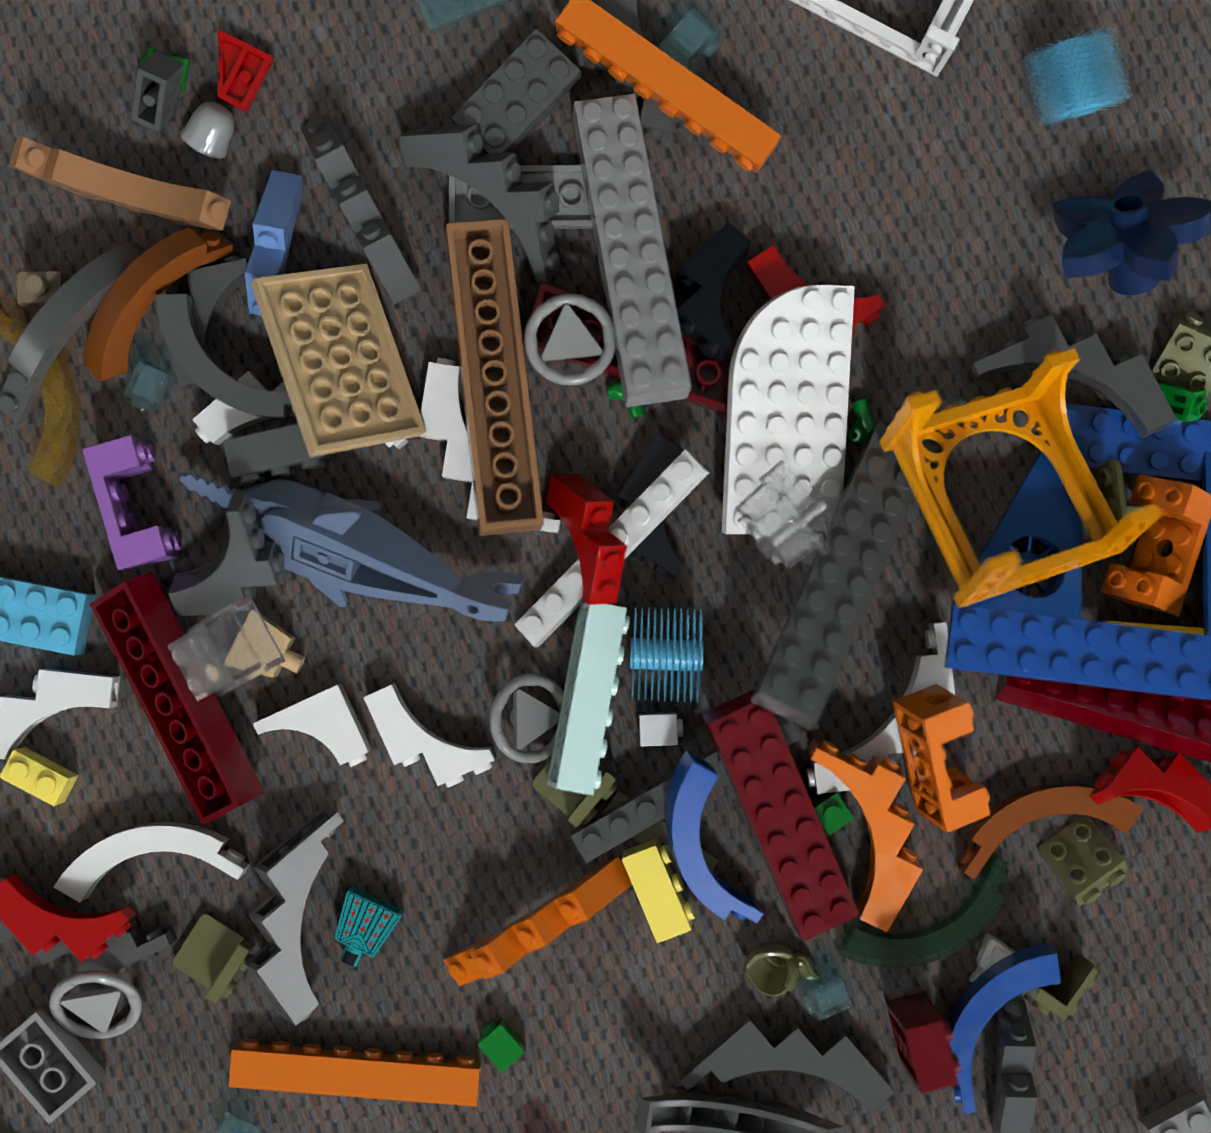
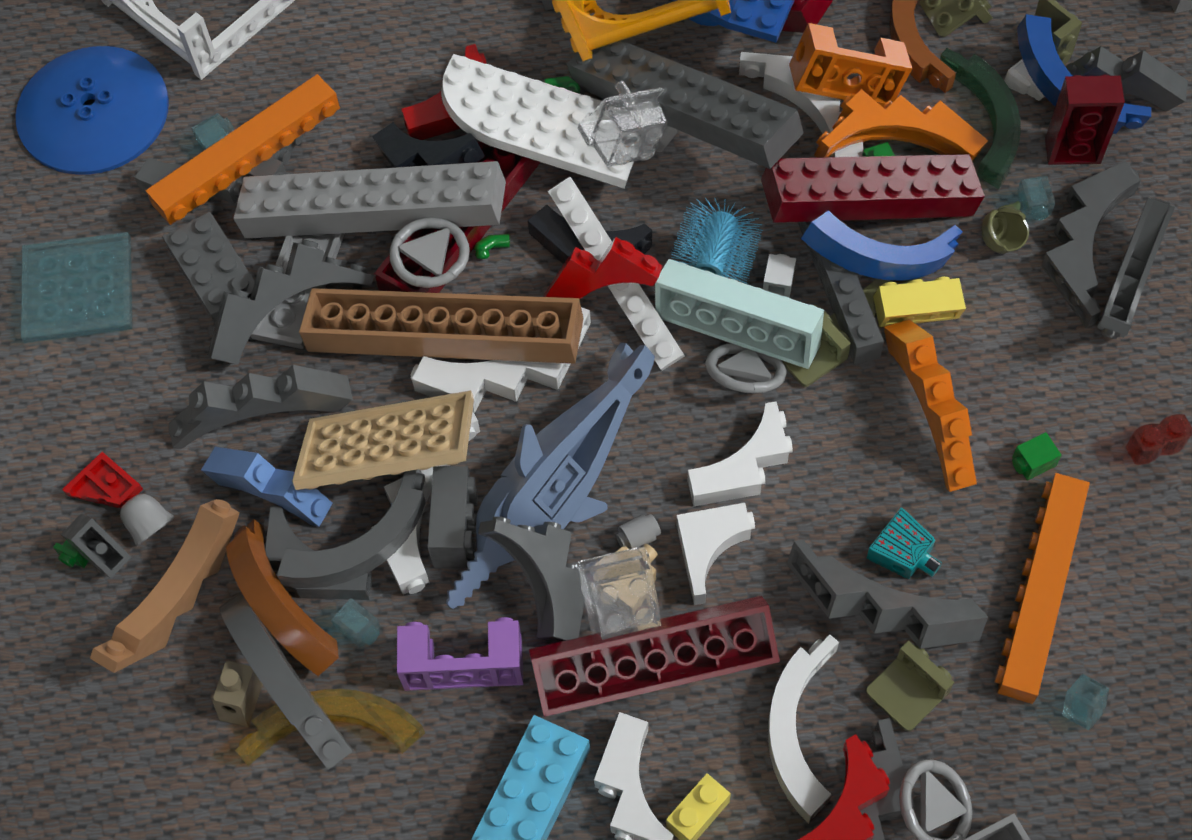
camera: 70 degrees left, 25 degrees down
none -> light grey brick [616,514,661,552]

